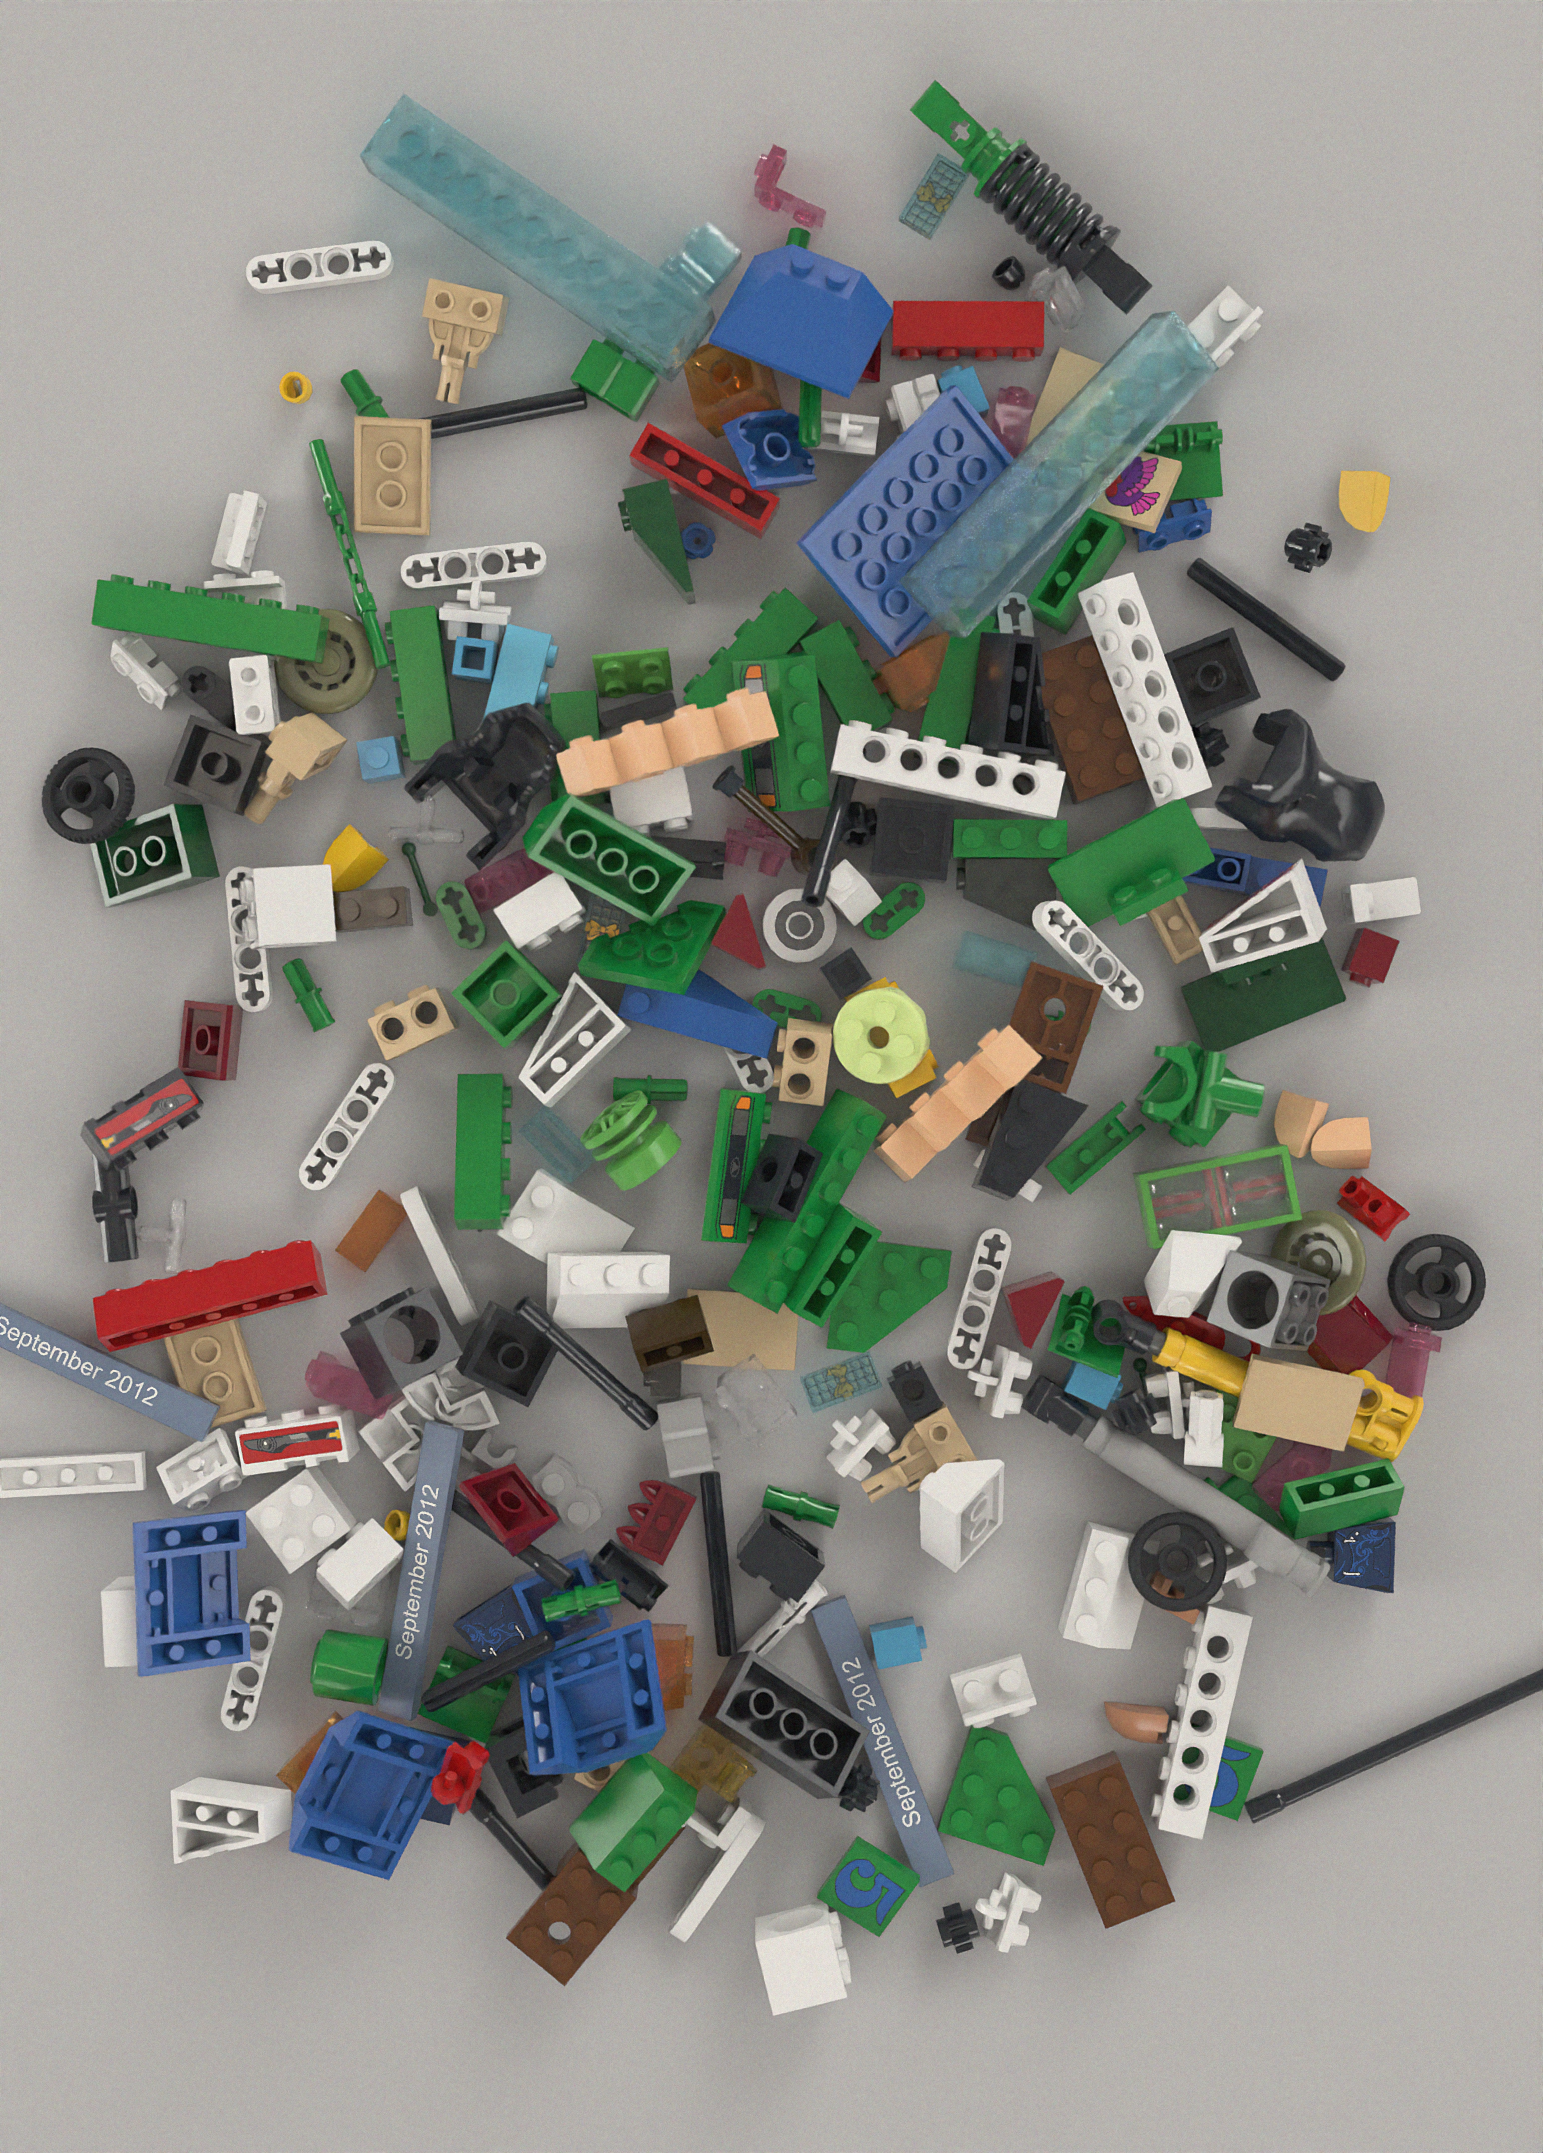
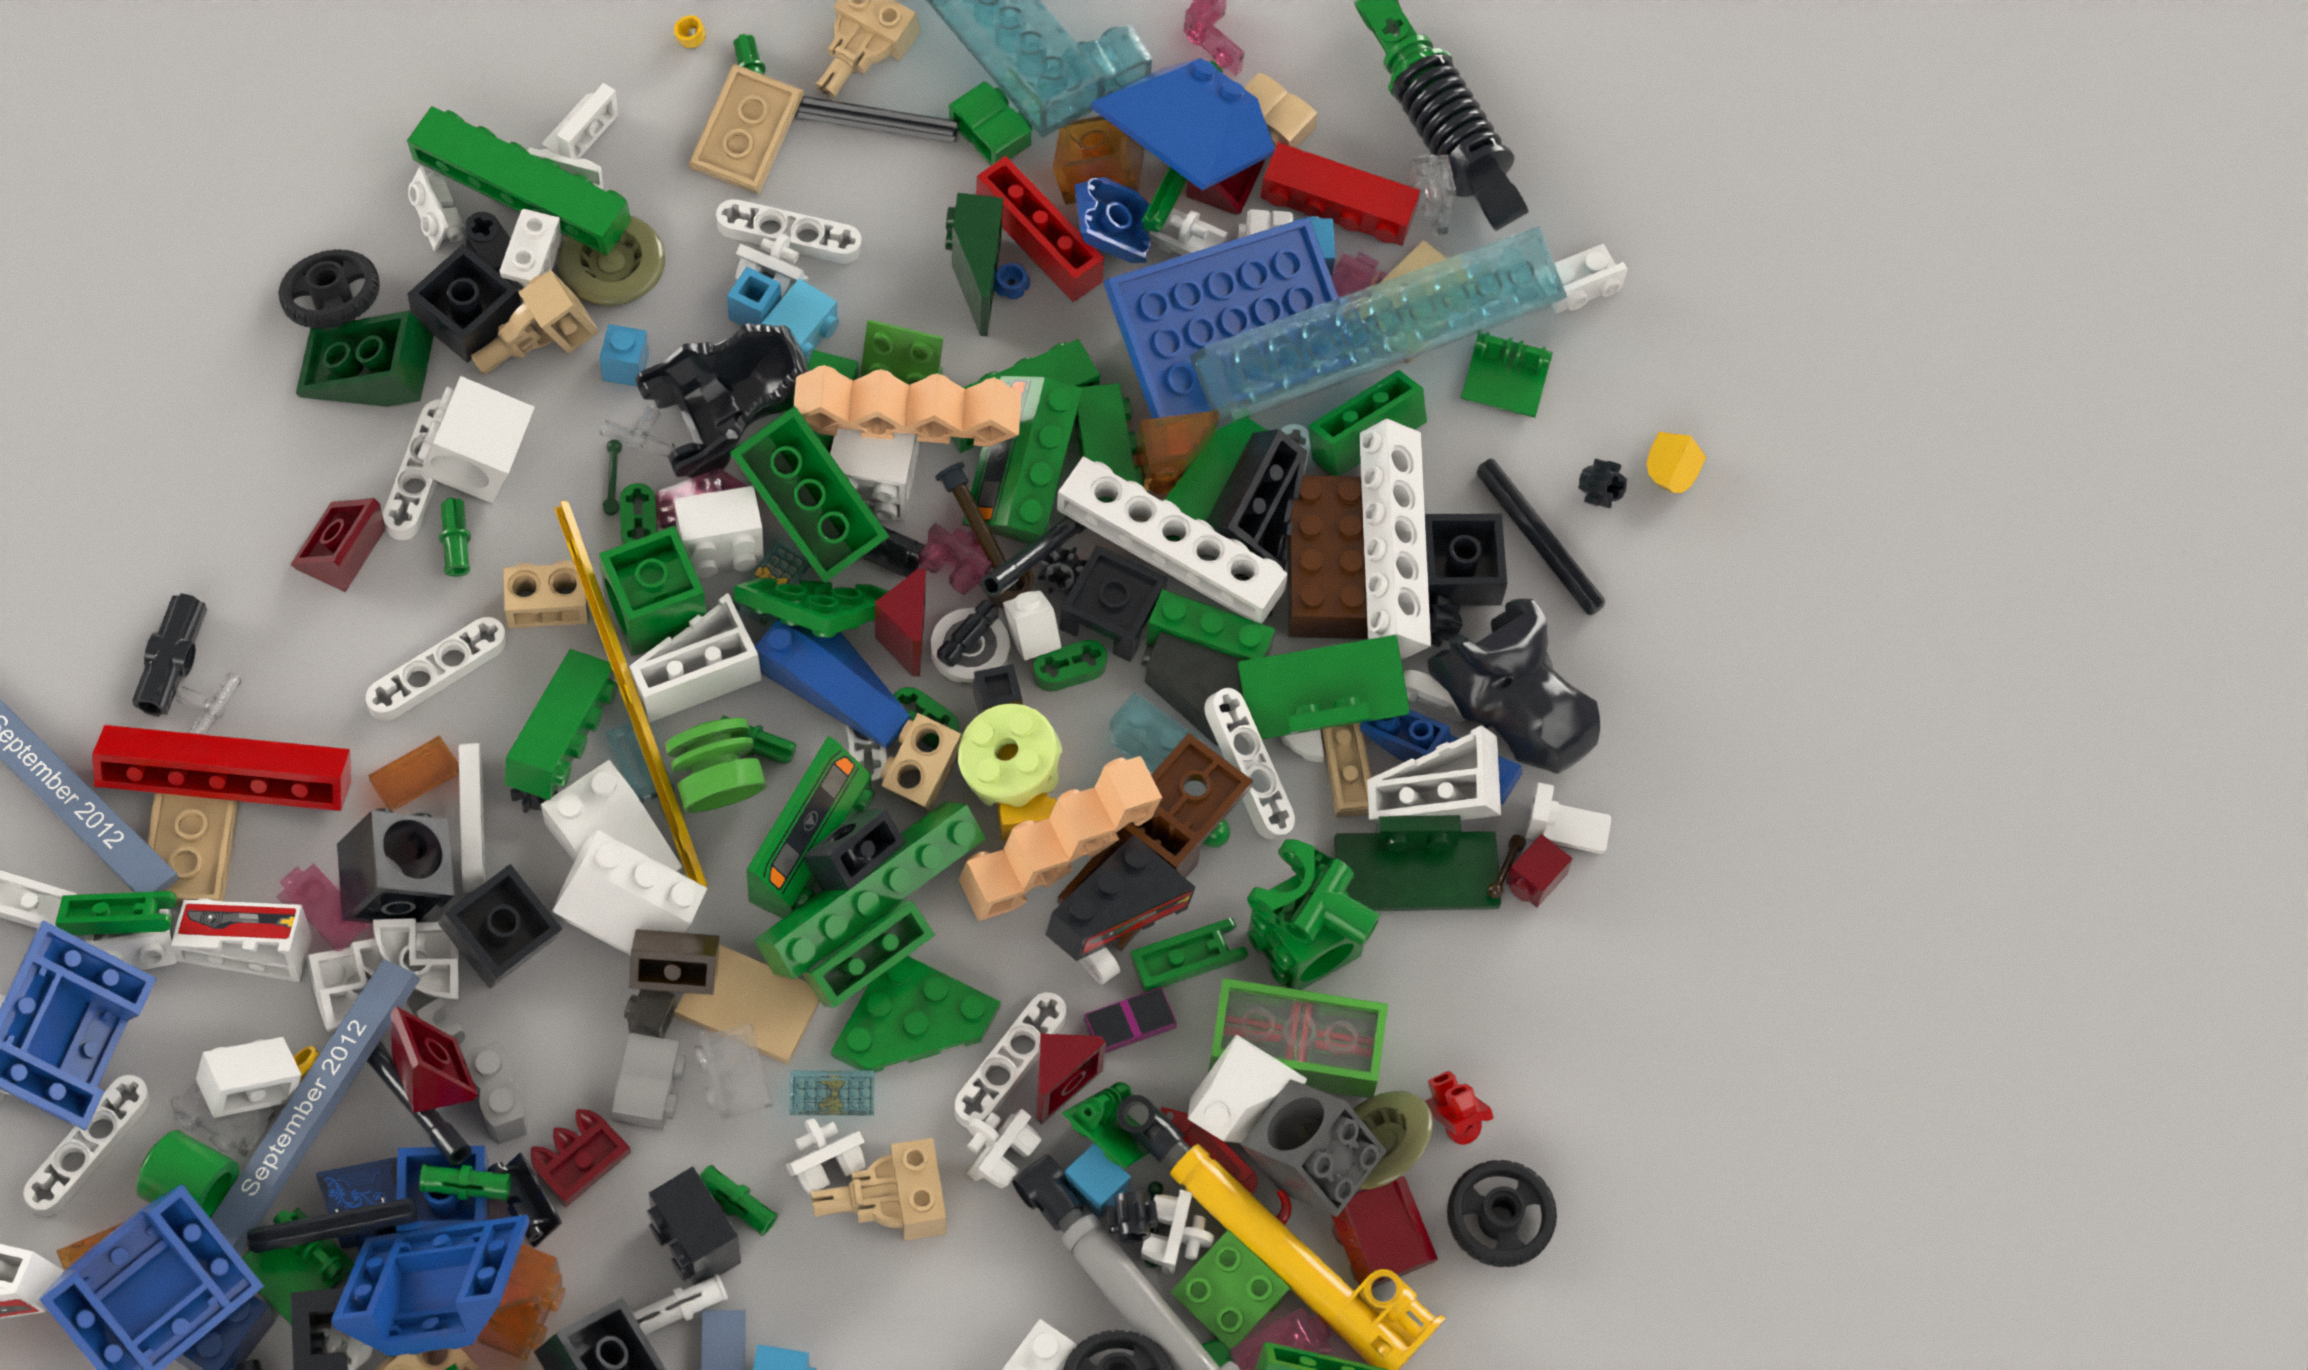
camera: 15 degrees right, 25 degrees down
wedge [80,1067,204,1172] -> none
white brick [246,1466,358,1574] -> none
green piece [309,439,390,669] -> none
yellow brick [322,824,389,892] -> none
dark brown brick [333,886,413,933] -> none
green brick [385,605,457,765] -> none
red hips [431,1741,490,1815] -> none
black piece [513,1296,658,1430] -> none
black axle [700,1471,737,1657] -> none
black brick [887,1360,943,1423] -> none
clear light blue tile [898,153,970,240] -> none
white slope [919,1459,1005,1573] -> none
black hinge [992,256,1025,291] -> none
tile [1083,443,1182,533] -> none
blue hinge [1132,498,1212,553] -> none
white piece [1184,1390,1224,1468] -> none
tan tile [1232,1354,1365,1451] -> none
light nougat brick [1274,1090,1329,1158] -> none
light nougat brick [1311,1117,1372,1169] -> none
clear pink bracket [1385,1323,1442,1398] -> none
none -> green hinge [55,891,177,936]
none -> yellow piece [554,501,708,888]
none -> black axle [937,600,999,667]
none -> black tile [1084,987,1177,1053]
none -> tan brick [1244,73,1317,148]
none -> dark brown hinge [1487,834,1526,899]

